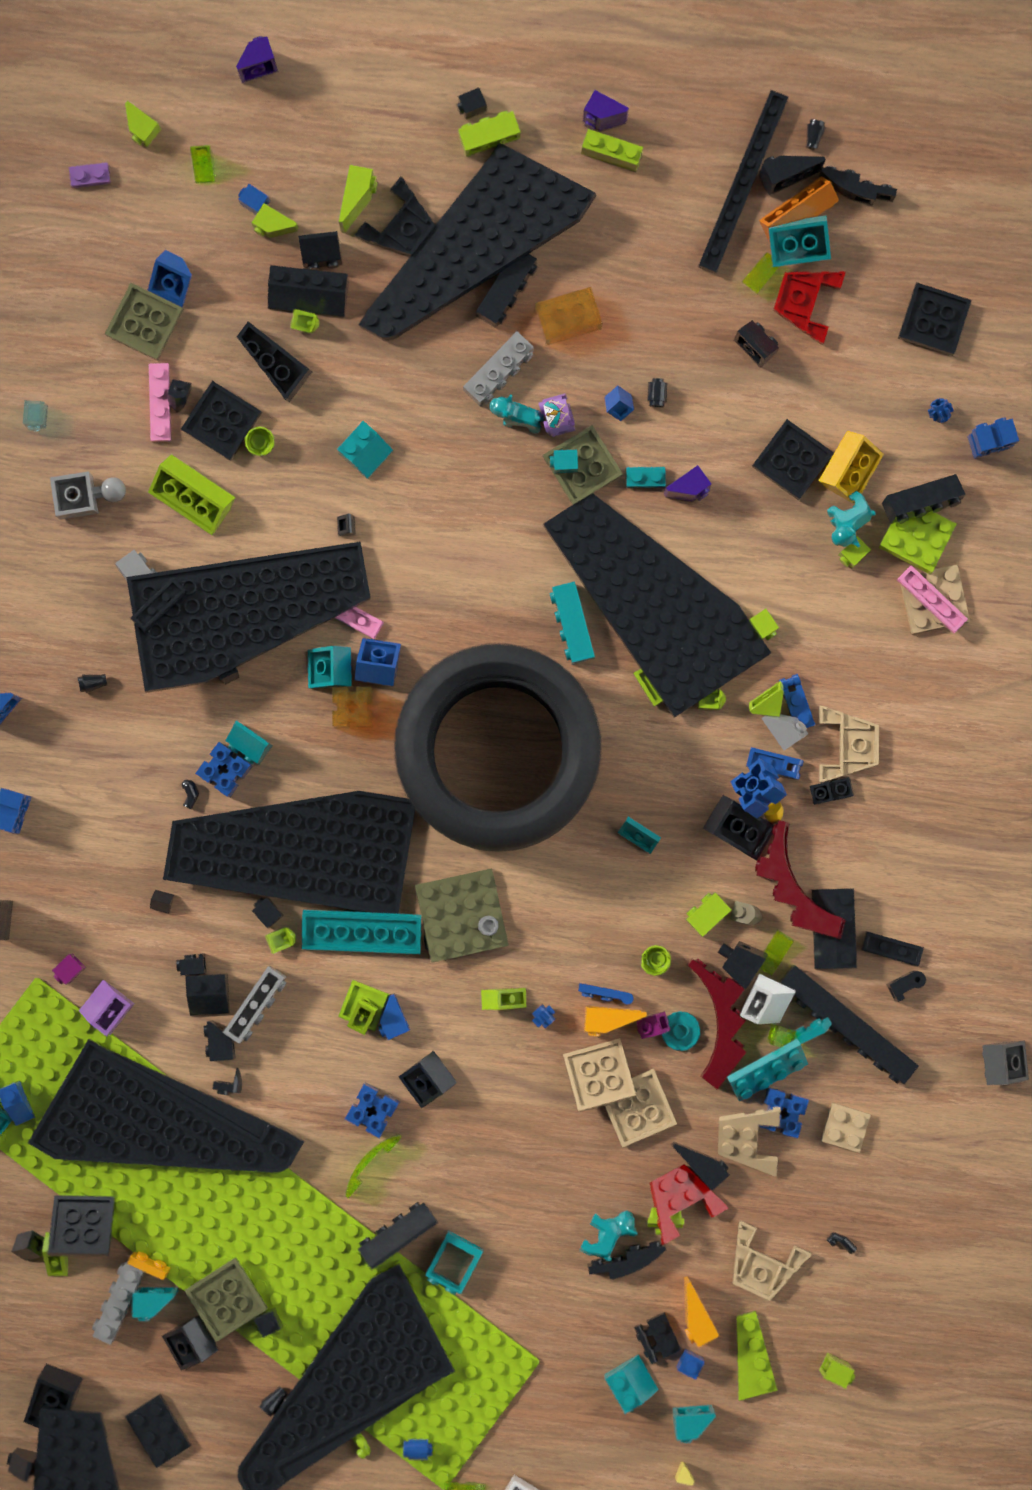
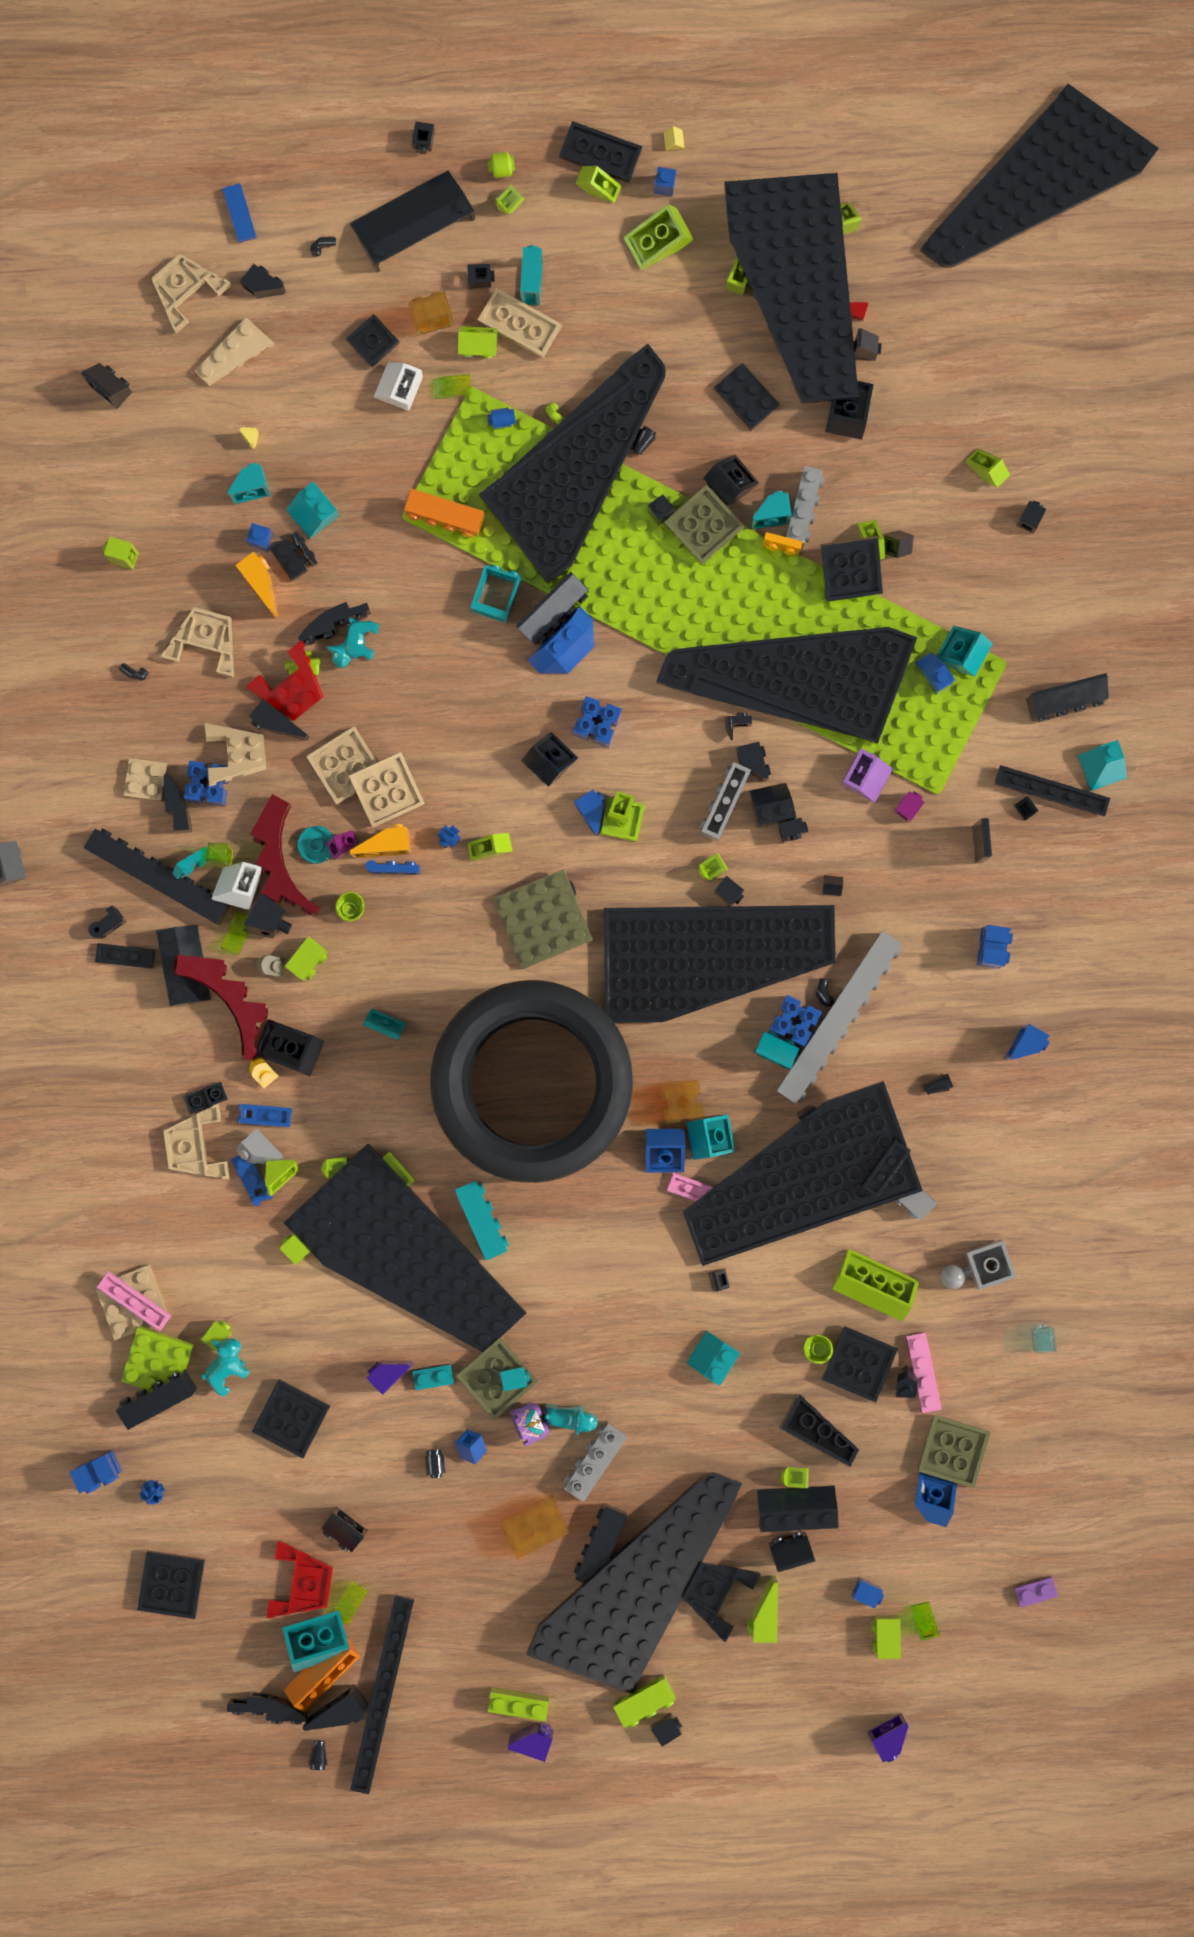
camera: 170 degrees right, 0 degrees up
lime slope [125,100,161,147] -> none
lime slope [252,204,299,238] -> none
teal plate [302,910,422,954] -> none
clear neon green slope [345,1134,402,1199] -> none
light grey tile [478,916,498,936] -> none
teal plate [727,1039,808,1102] -> none
blue brick [730,758,787,818] -> none
lime wing [736,1311,777,1401] -> none
yellow slope [819,431,884,504] -> none
none -> black slope [164,774,192,833]
none -> orange brick [404,488,485,538]
none -> blue wedge [527,606,594,674]
none -> light grey brick [775,931,902,1104]
none -> lime brick [871,1615,901,1659]

